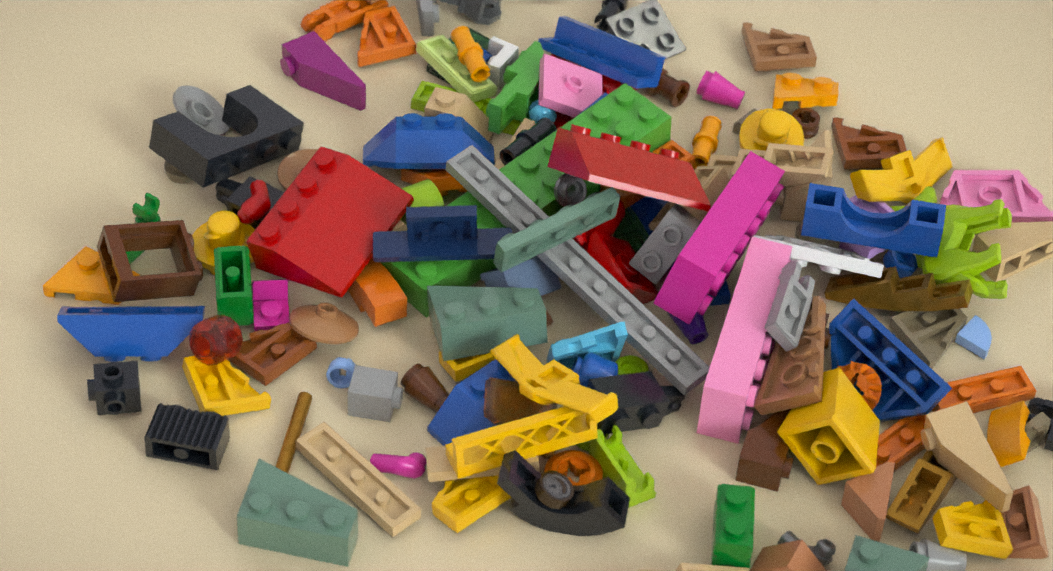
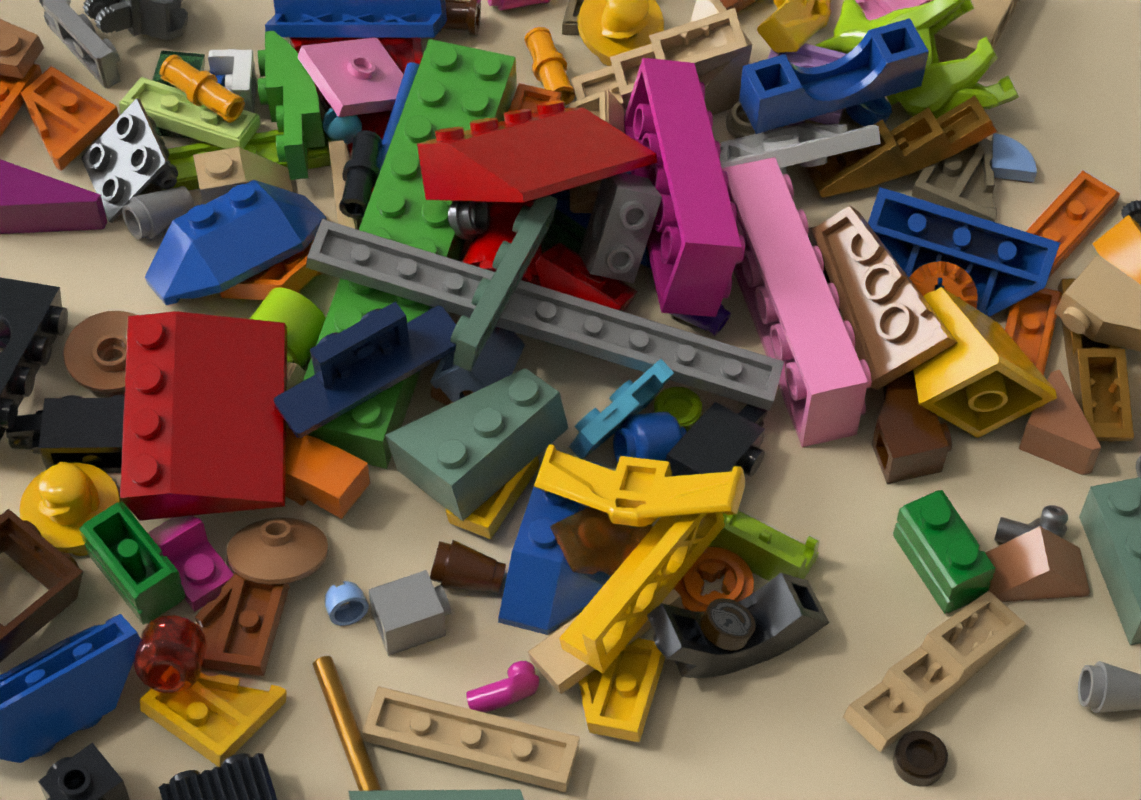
camera: 30 degrees left, 10 degrees up
red arm [237,180,271,225] -> none
light grey hinge [765,260,815,351] -> none
none -> dark grey hinge [81,98,178,223]
none -> light grey cone [122,186,194,239]

